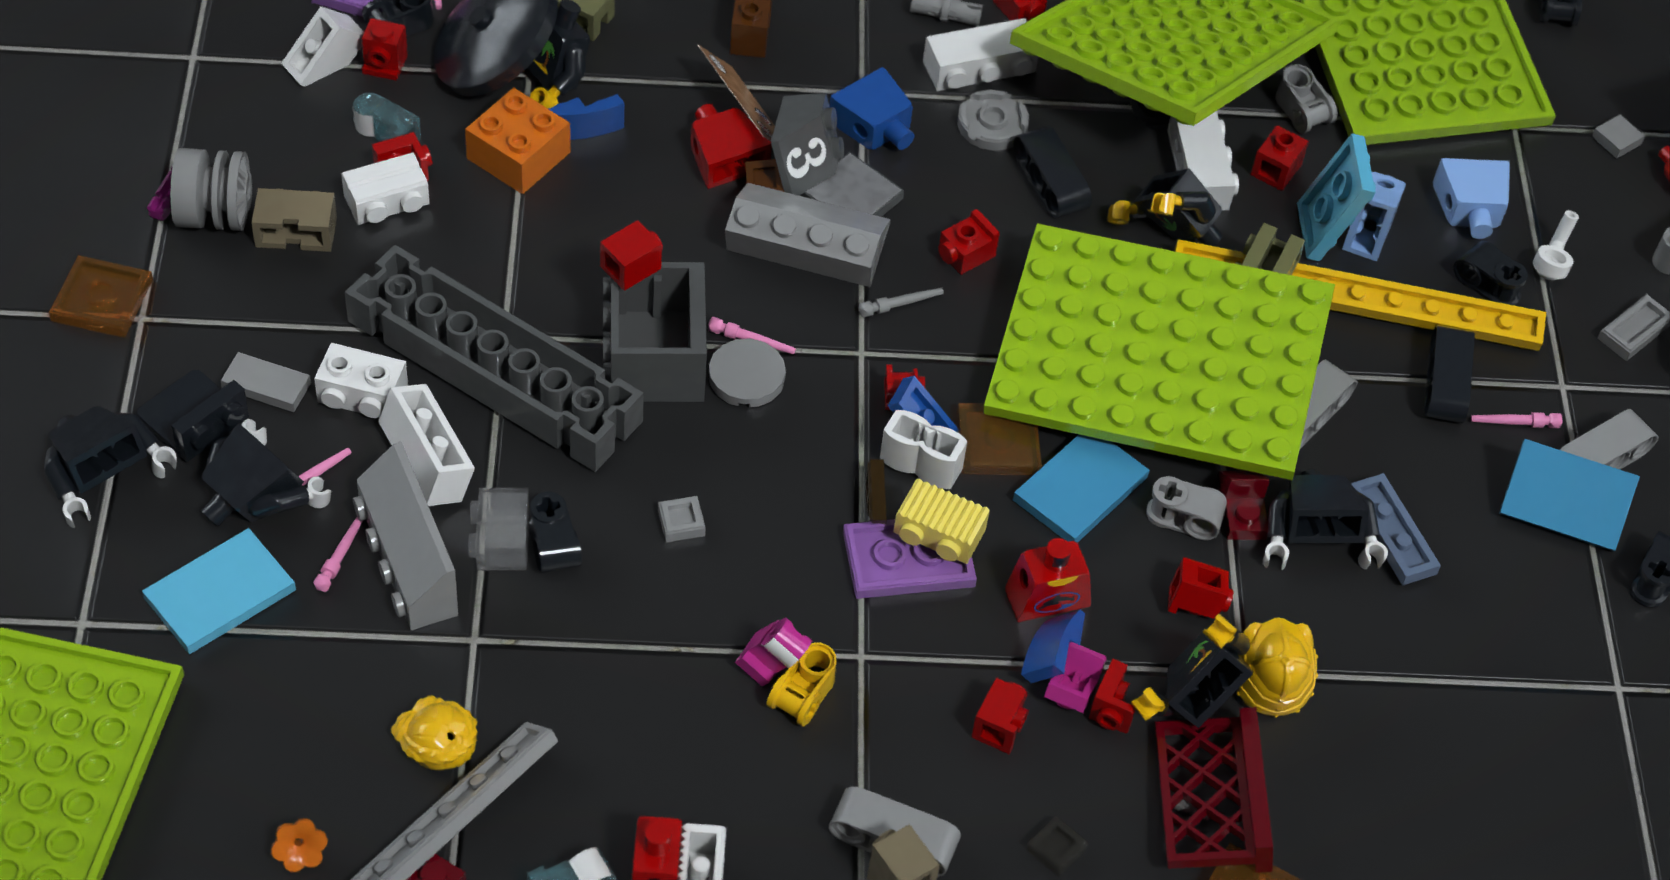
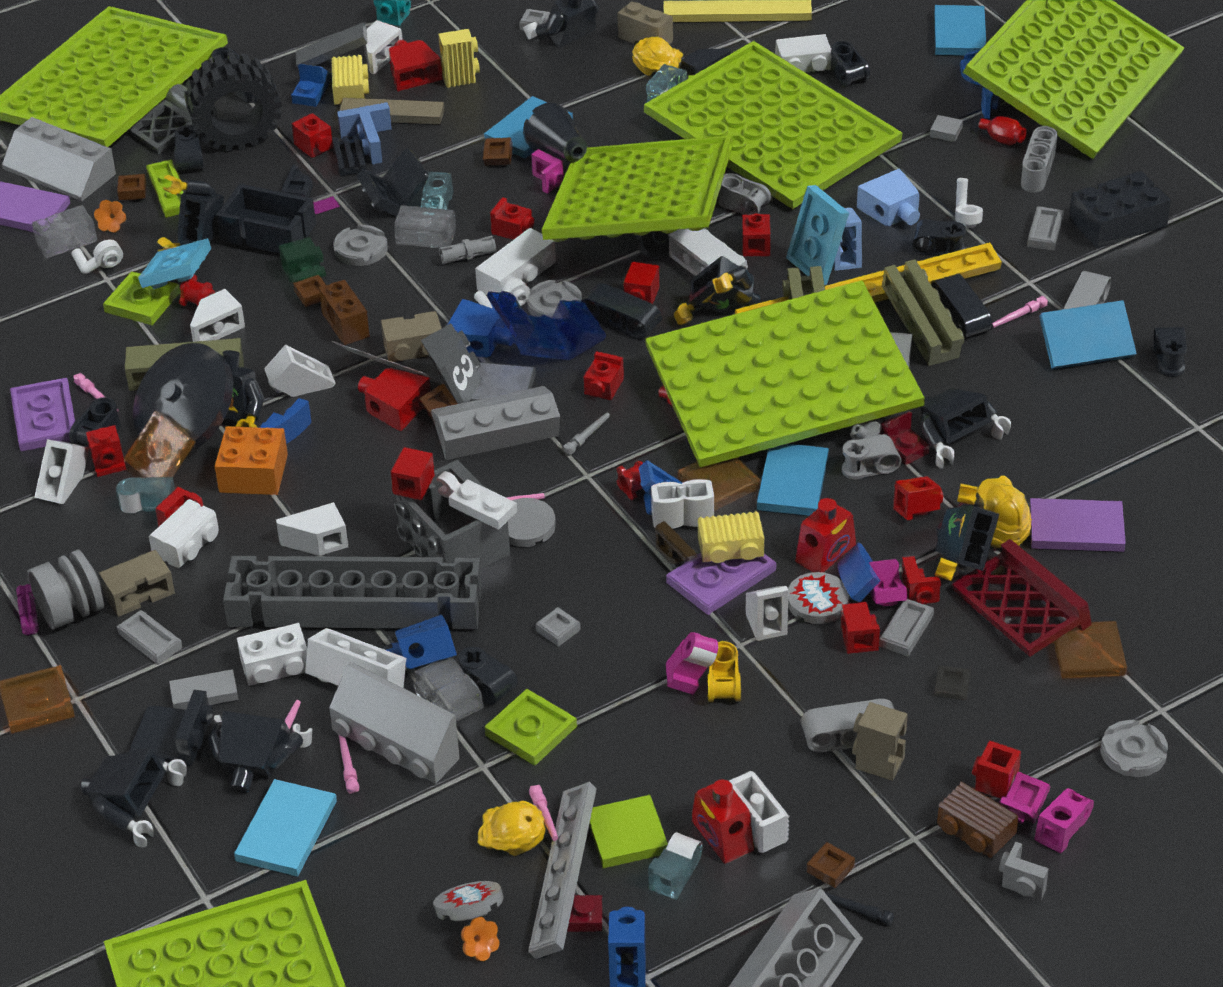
camera: 25 degrees left, 10 degrees down
sand blue plate [1351,473,1441,586] -> none
none -> light grey tile [117,610,182,665]
none -> clear orange tile [124,410,196,491]
none -> white slope [264,345,336,397]
none -> white slope [276,502,348,556]
none -> blue torso [380,615,457,669]
none -> dark tan brick [381,311,441,362]
none -> light grey tile [433,881,504,921]
none -> white plate [437,471,517,530]
none -> white plate [474,279,530,312]
none -> lime tile [485,689,577,766]
none -> clear blue slope [486,291,606,360]
none -> bright pink piece [529,785,558,841]
none -> lime tile [589,795,669,868]
none -> red brick [624,262,660,304]
none -> white slope [746,586,788,641]
none -> tile [788,572,849,624]
none -> light grey plant [850,420,881,450]
none -> light grey tile [879,599,934,657]
none -> olive brick [882,259,964,366]
none -> medium lavender tile [1030,498,1125,552]

